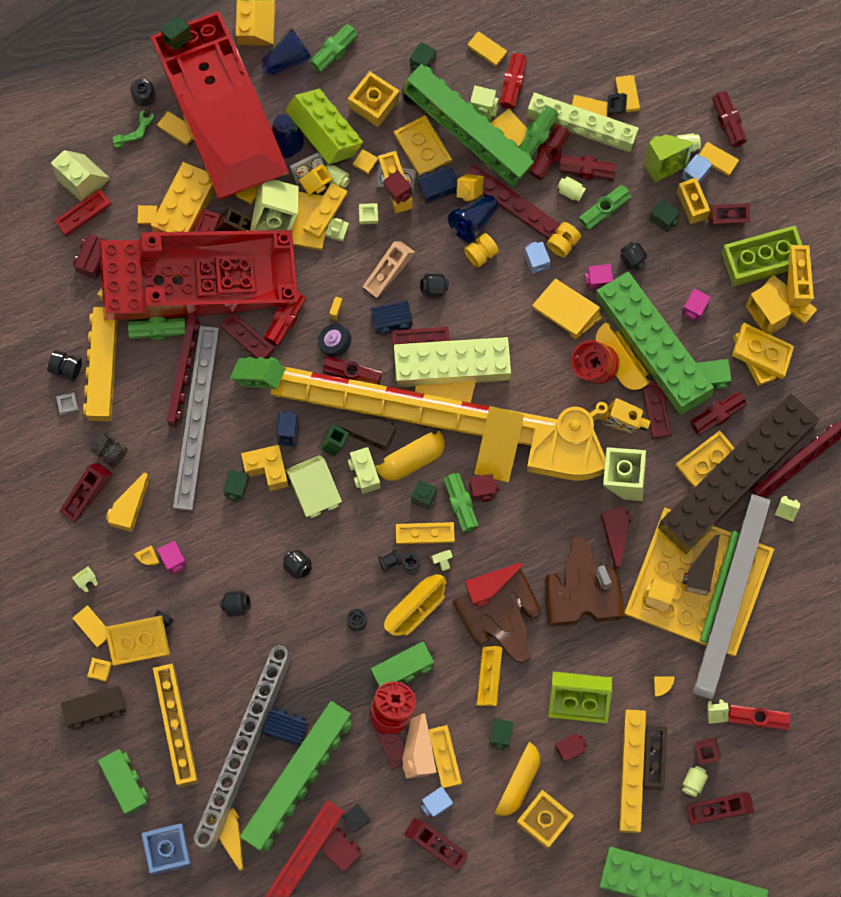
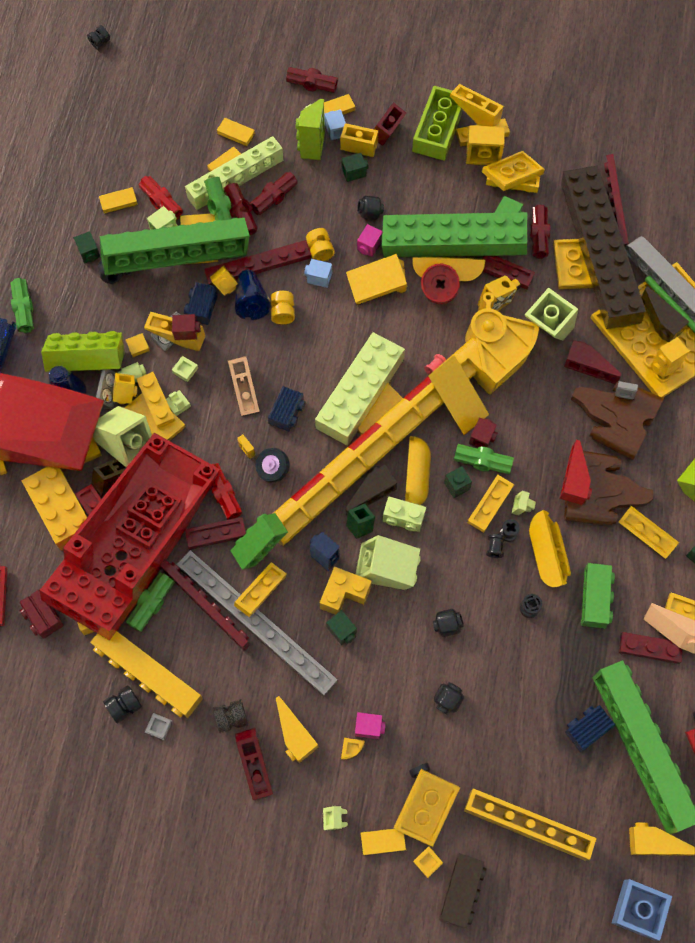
camera: 55 degrees left, 5 degrees down
bright green brick [98,749,149,816] -> none
yellow tile [138,206,157,225] -> none
light grey beam [194,646,291,852] -> none
dark red piece [323,356,382,385] -> none
yellow brick [348,71,400,127] -> none
red wheel [369,681,416,734] -> none
dark red plate [392,326,449,351] -> none
yellow tile [393,115,452,176] -> none
black head [420,273,449,298] -> none
yellowish green brick [557,176,586,201] -> none
bright green piece [578,185,632,231] -> none
black plate [607,93,627,114] -> none
dark pink brick [682,289,711,322] -> none
yellowish green tile [775,496,800,522] -> none
none -> yellow plate [234,562,287,618]
none -> coral bush [424,354,446,375]

